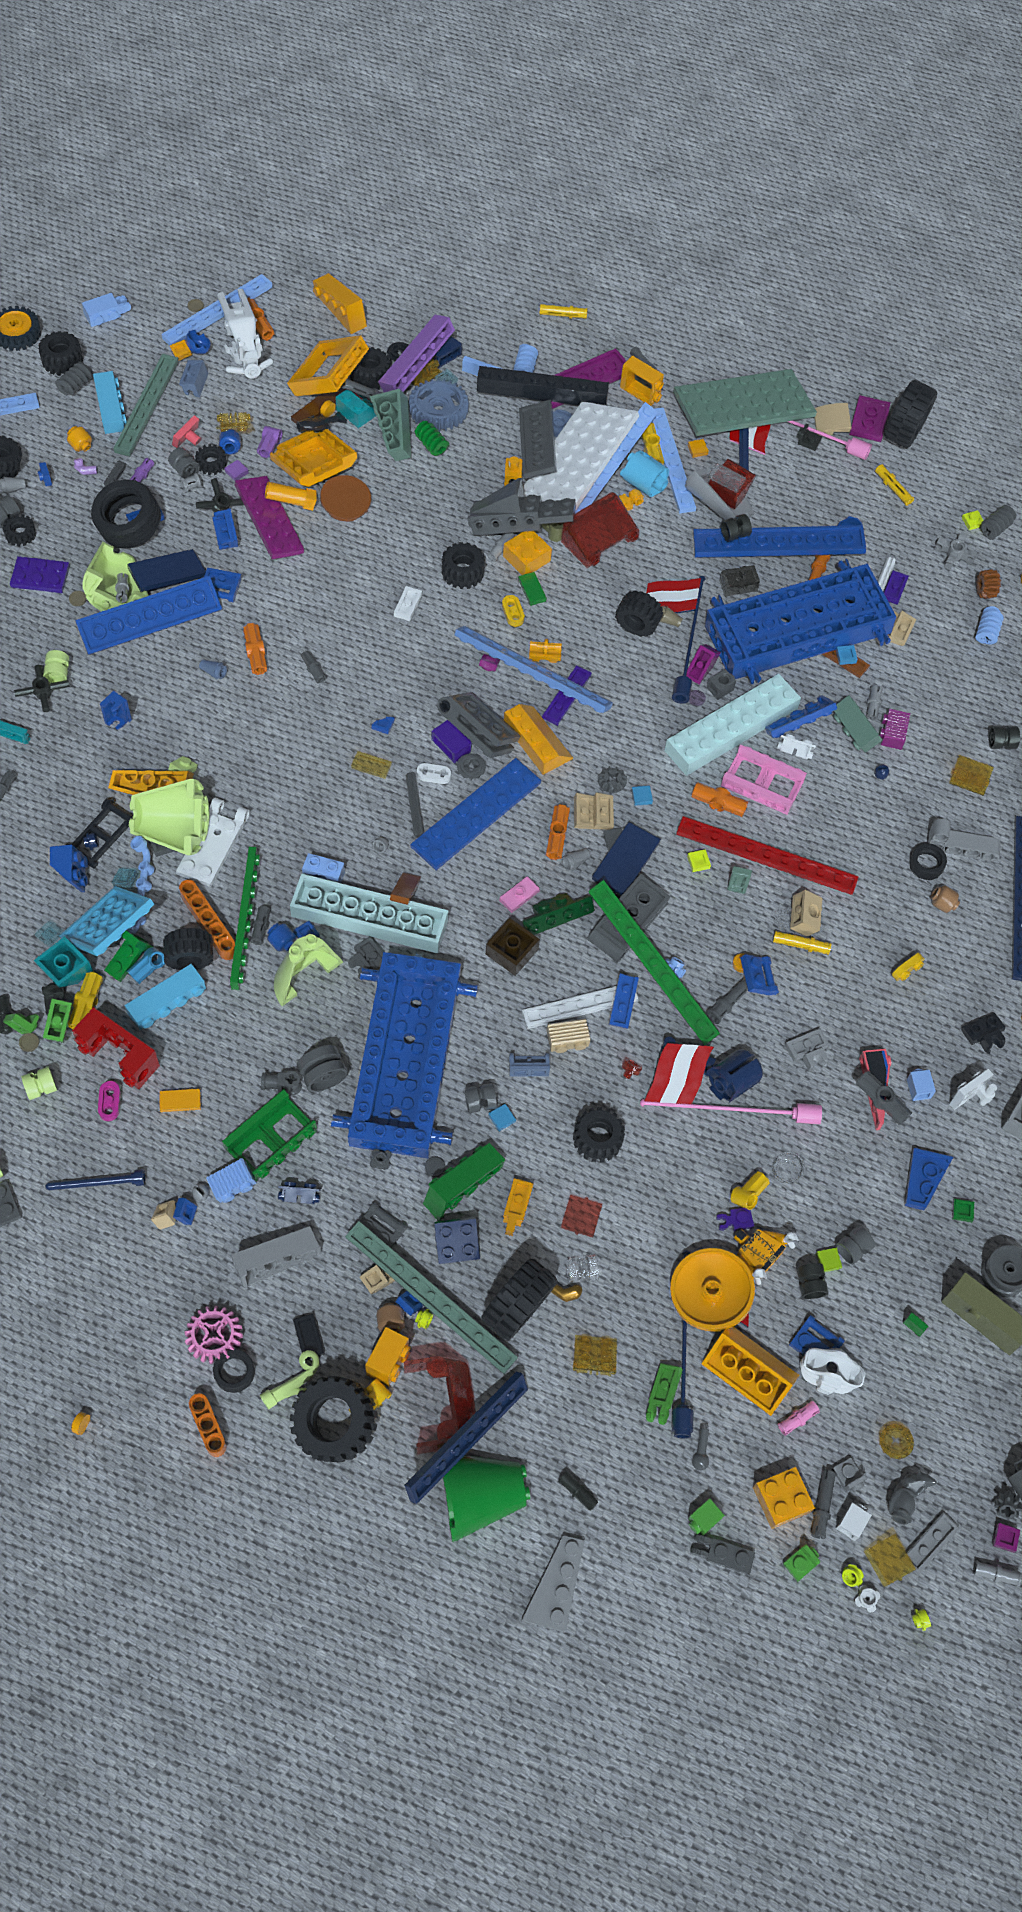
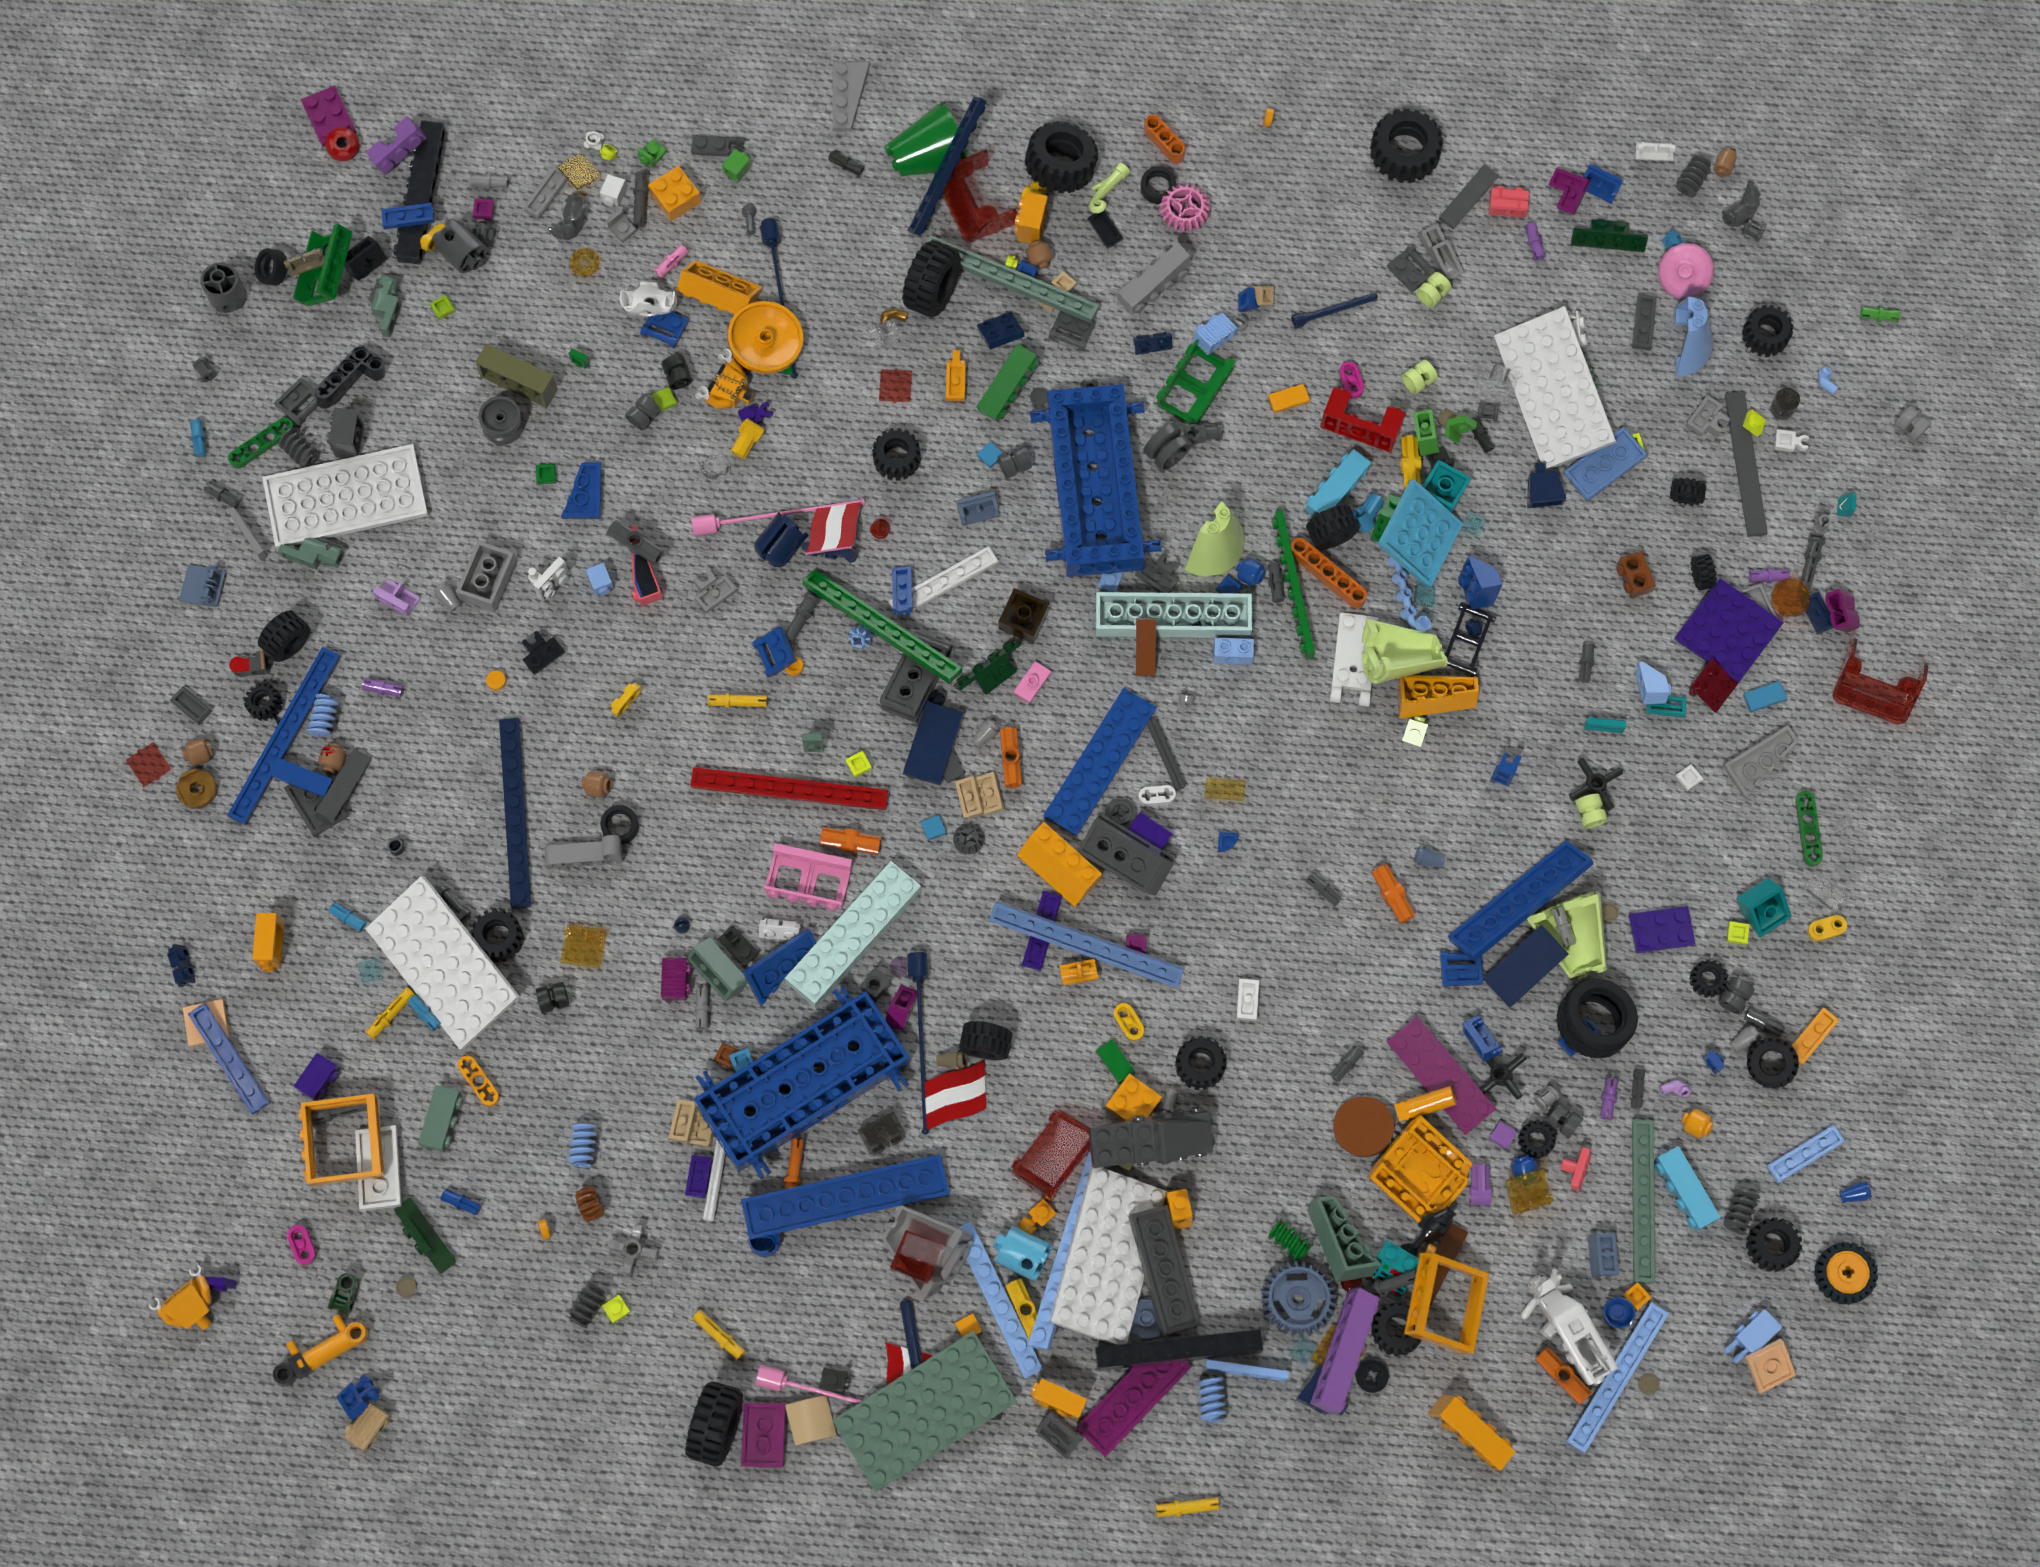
camera: 170 degrees right, 10 degrees up
tan brick [546,1019,590,1053] -> none
clear yellow hinge [573,1335,617,1377] -> none
bright green hinge [646,1363,683,1425] -> none
pearl dark grey wheel [721,514,752,542] -> none
tan brick [790,890,822,936] -> none
neon yellow plate [912,1608,931,1631] -> none
none -> pearl dark grey plate [718,925,759,967]
none -> dark grey axle [1330,1045,1364,1082]
none -> light nougat tile [1745,1338,1796,1394]

